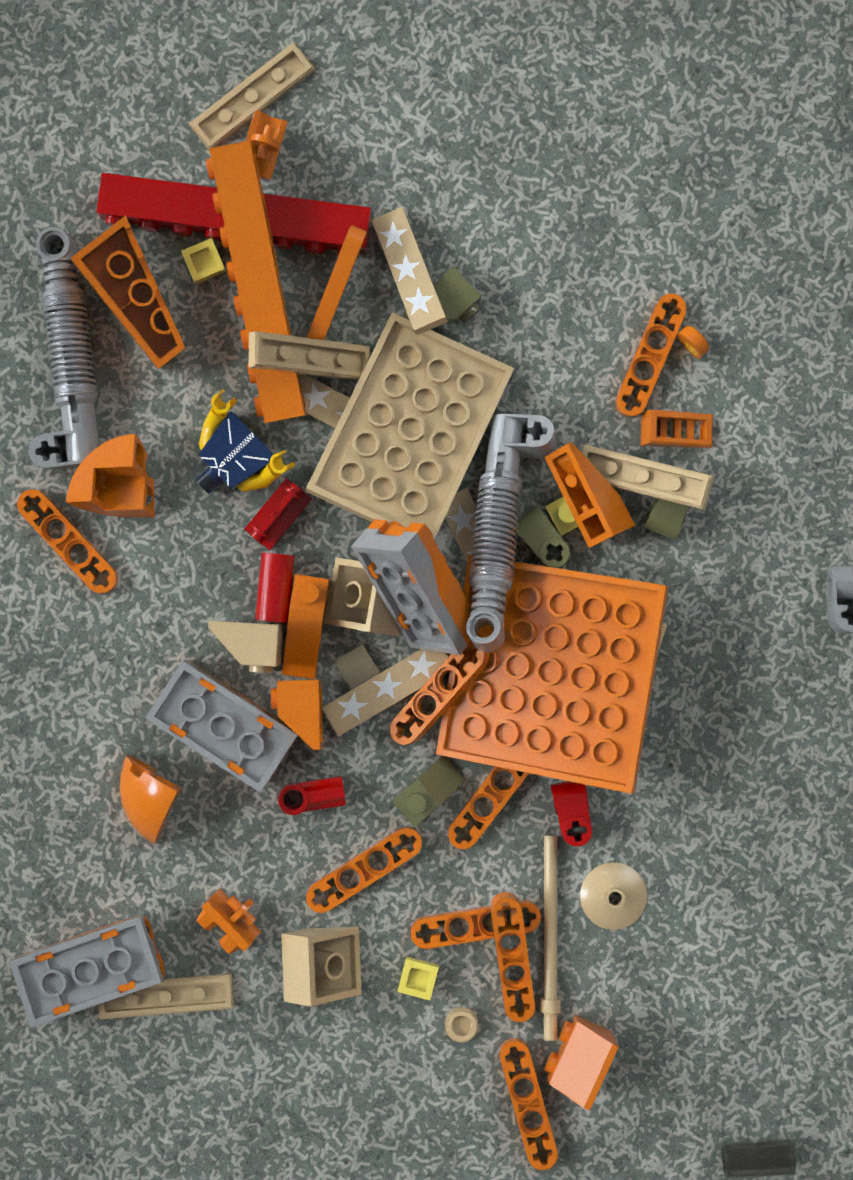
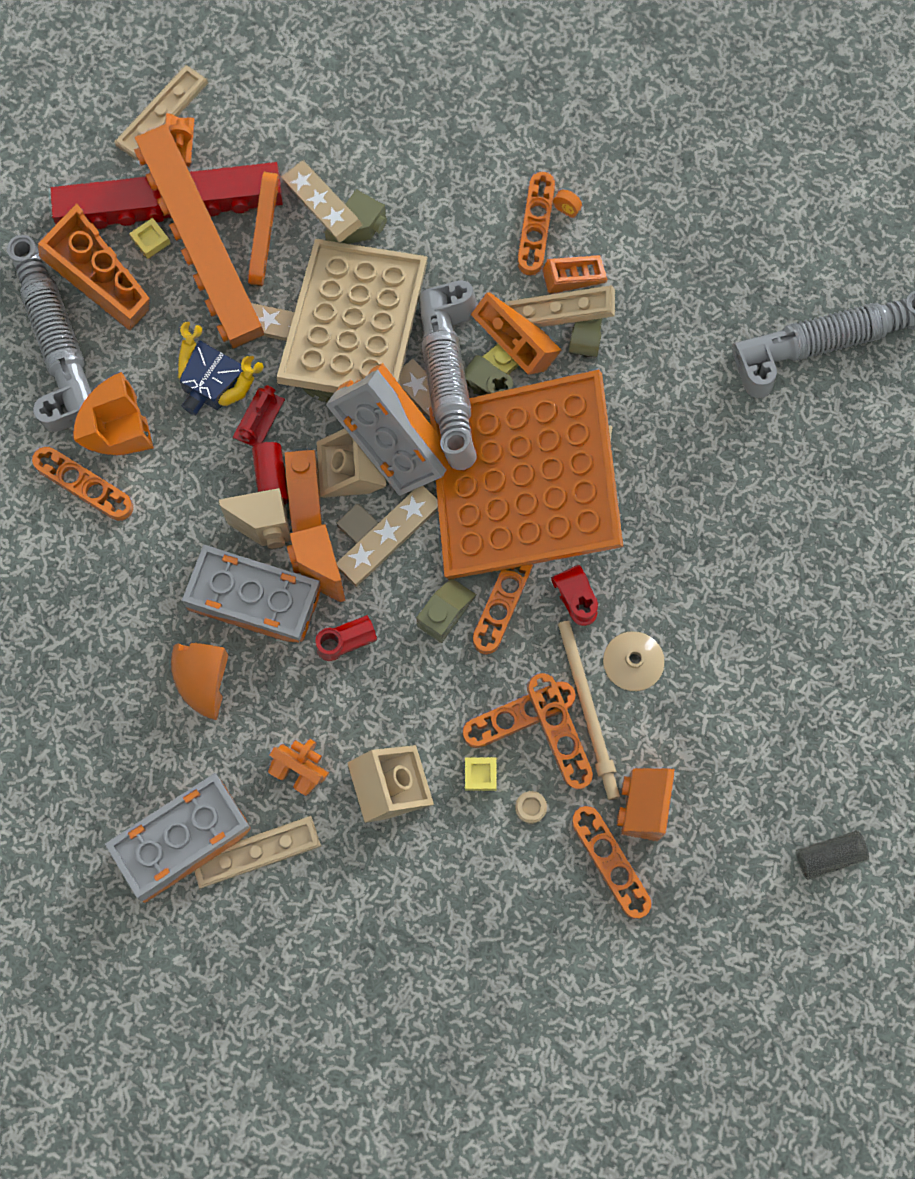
camera: 15 degrees left, 15 degrees down
tan tile [249,331,370,381] -> none
orange beam [306,826,422,913] -> none
orange beam [390,640,490,745] -> none

